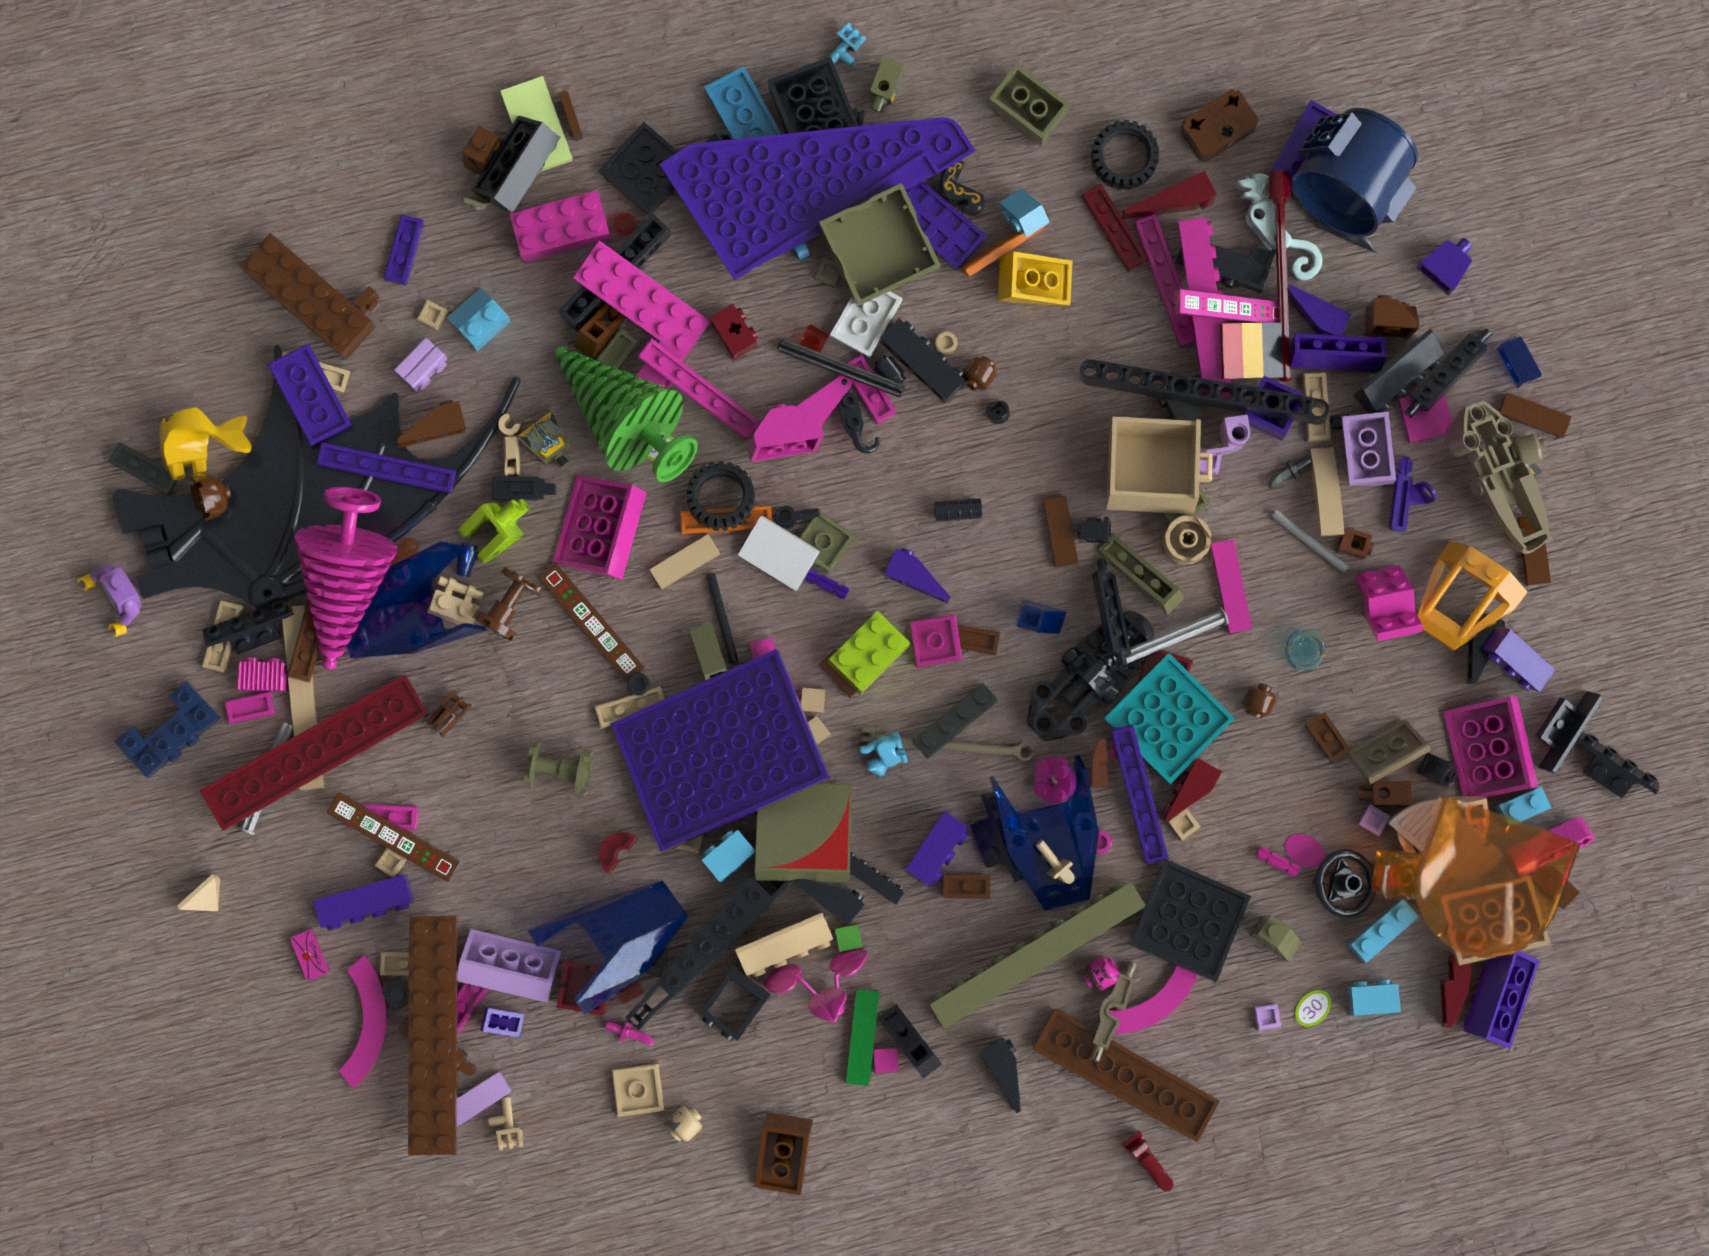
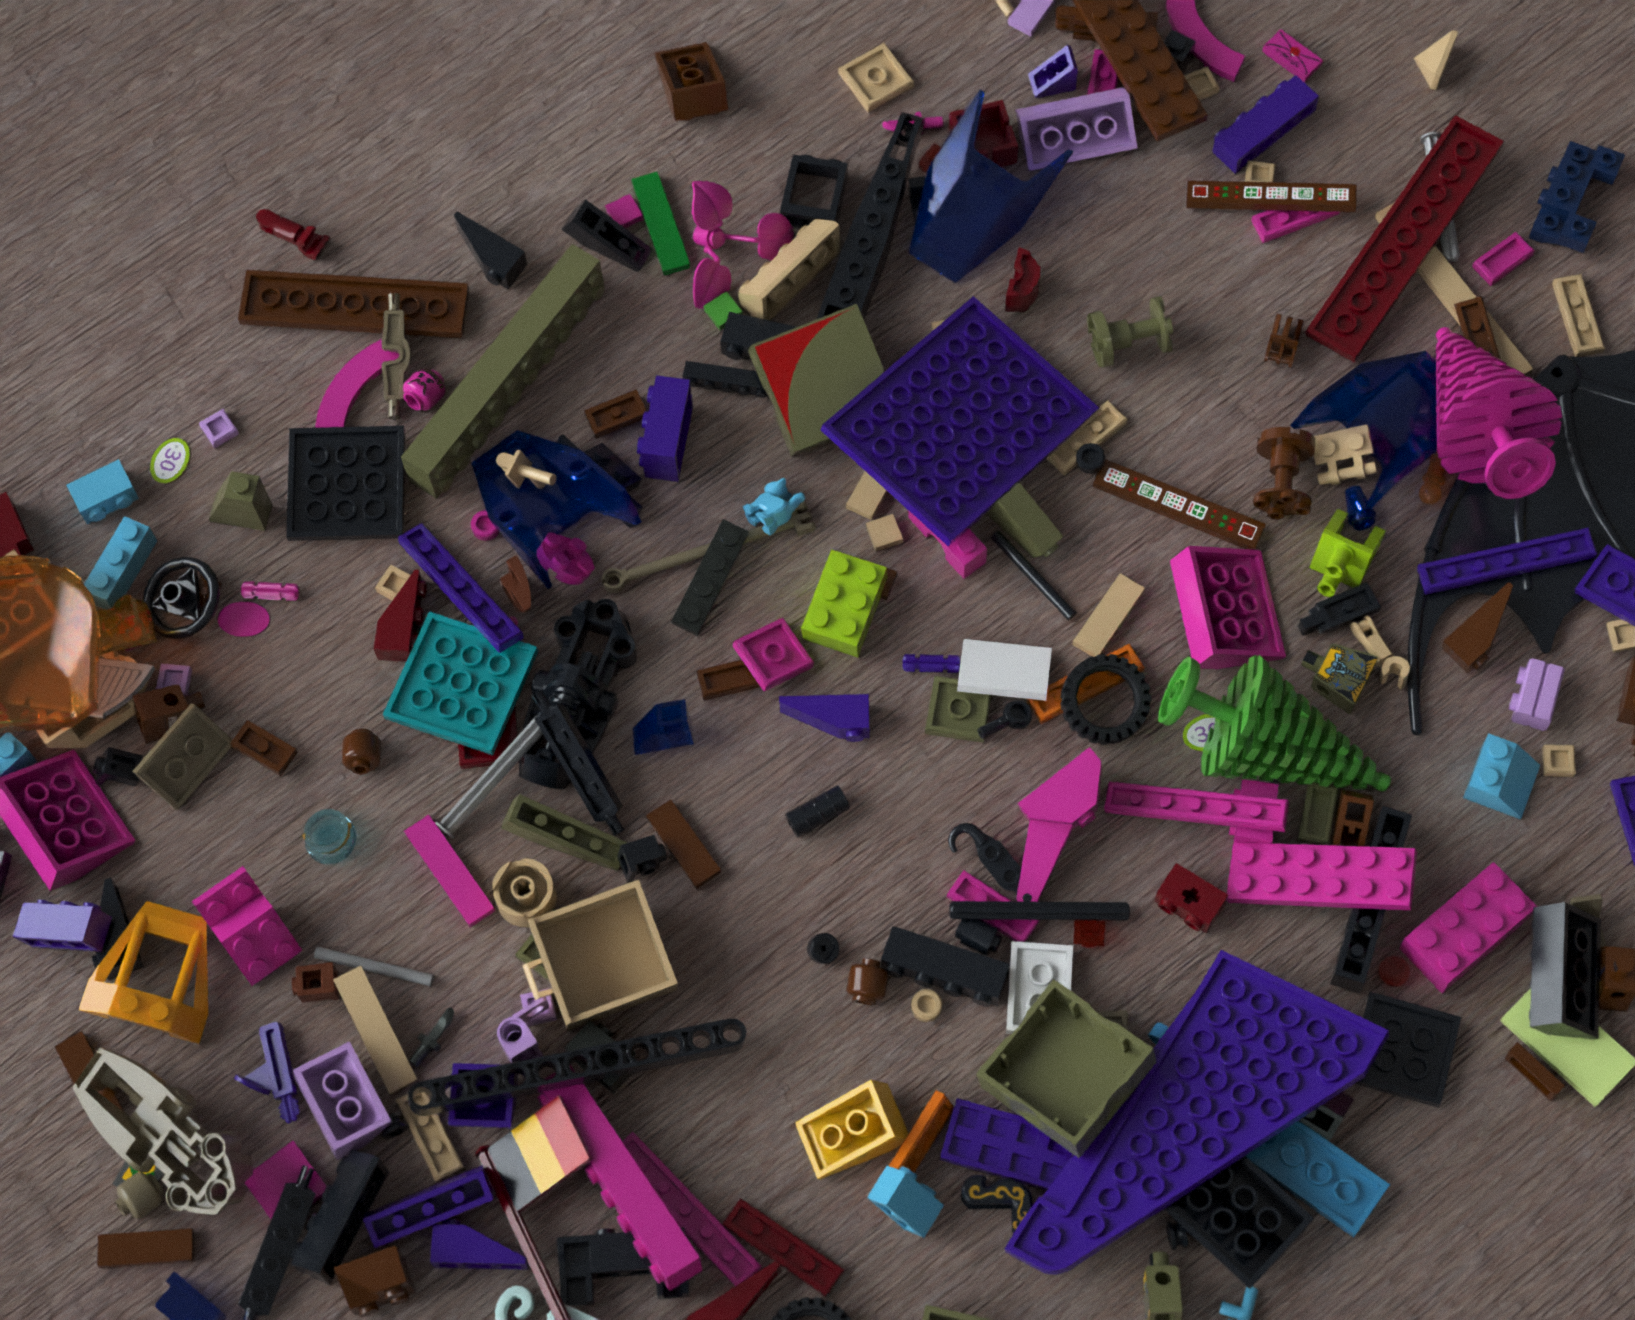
camera: 160 degrees right, 15 degrees down
black bracket [203,598,294,655] -> none
dark pink brick [237,658,288,692] -> none
tan head [667,1106,702,1142] -> none
medium azure brick [702,830,756,883] -> none
dark pink tile [1175,289,1278,323] -> none

